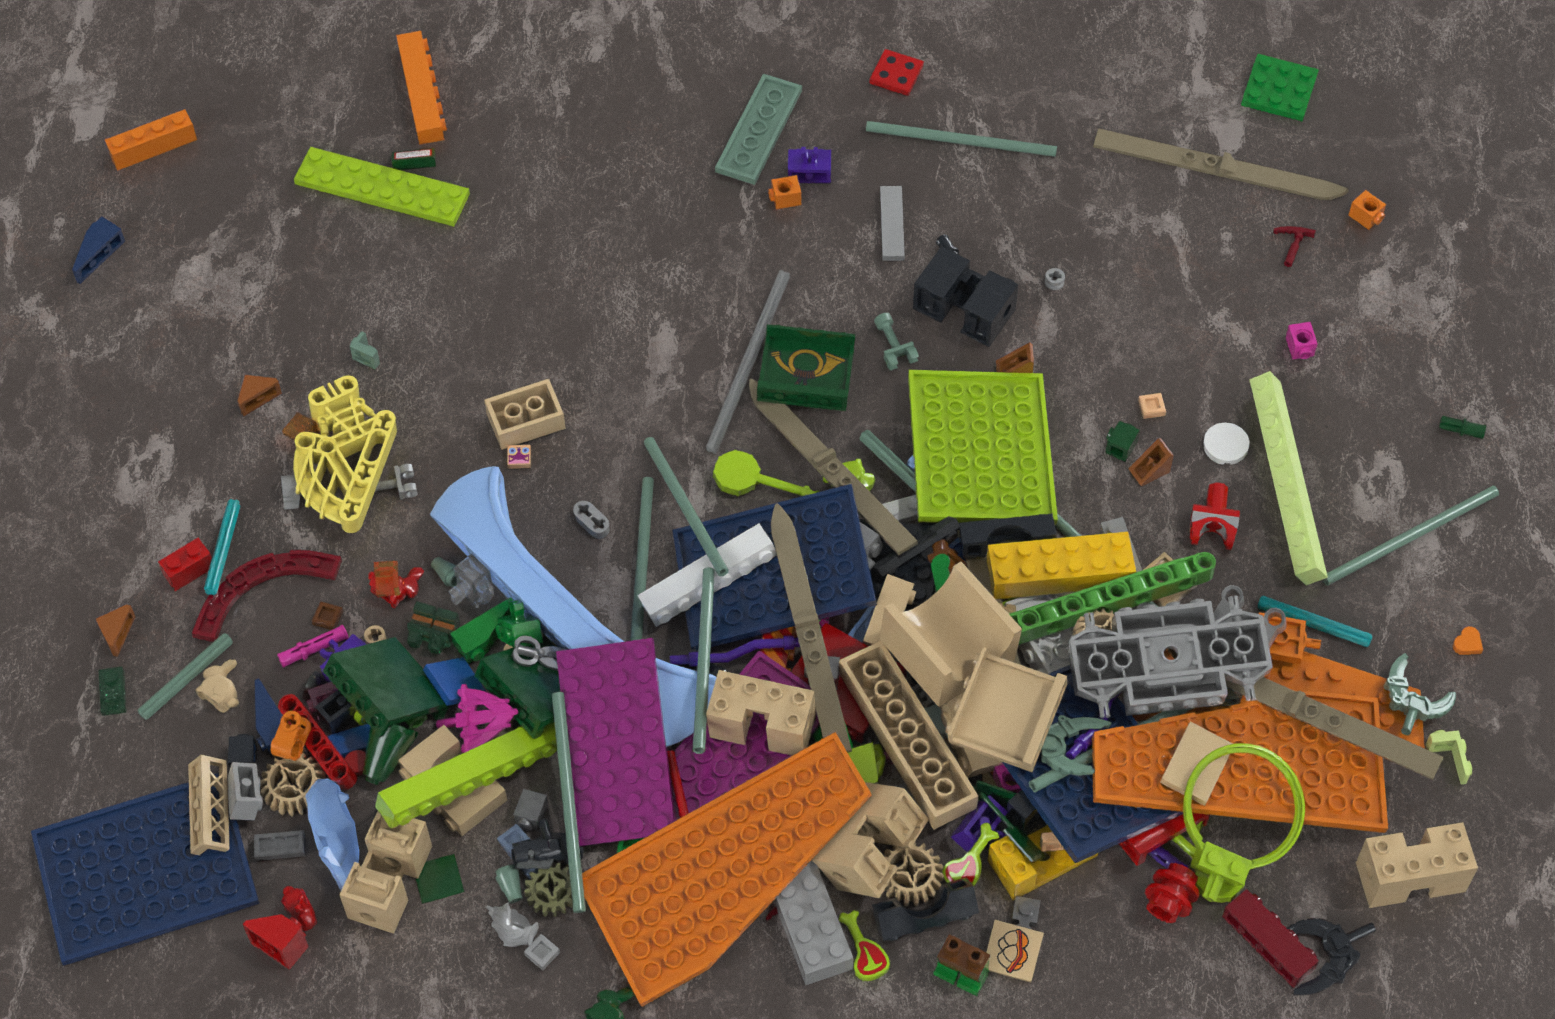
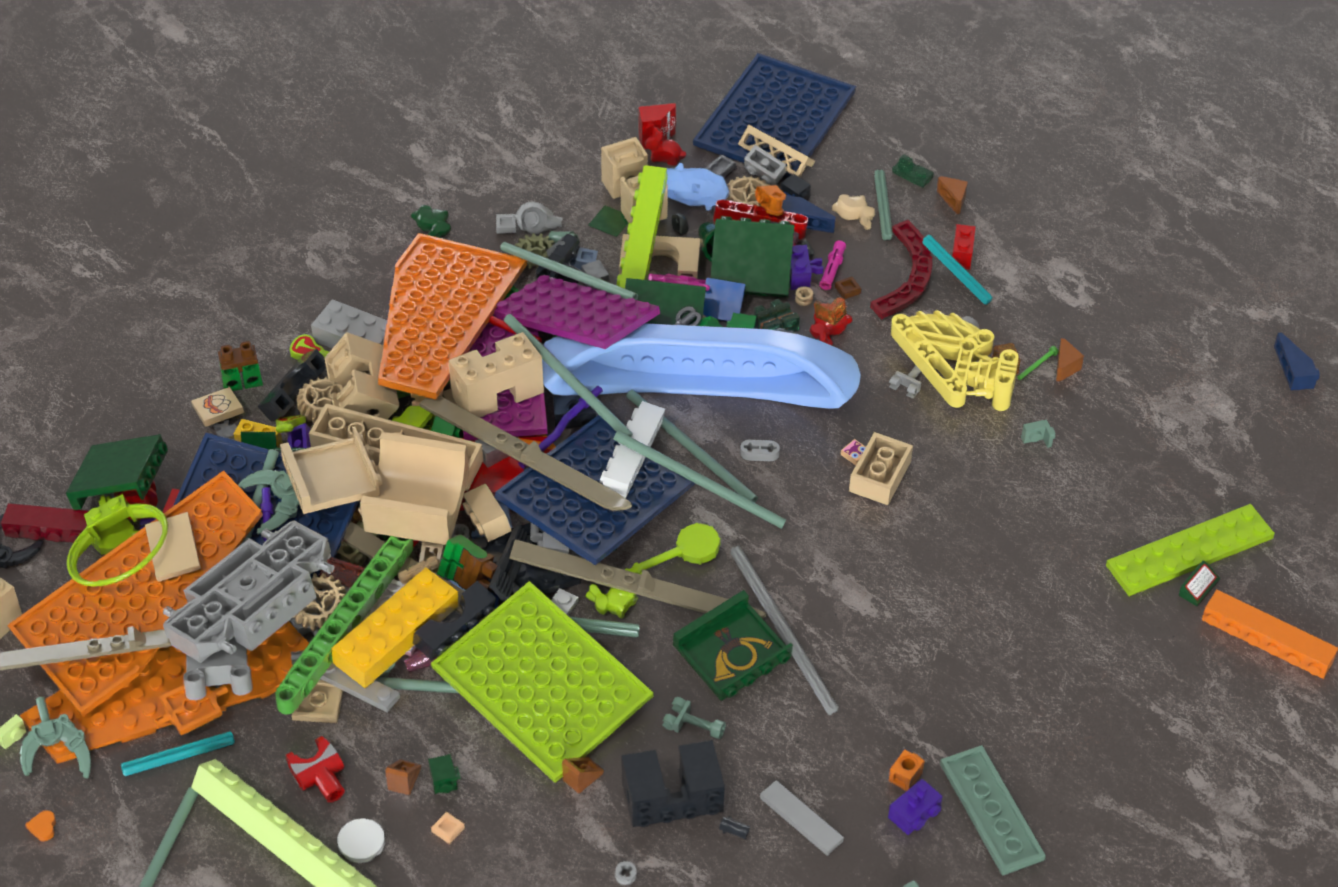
camera: 135 degrees right, 10 degrees down
none -> dark green panel [66,434,168,510]
none -> clear red tile [318,557,365,587]
none -> bright green piece [1017,346,1059,380]

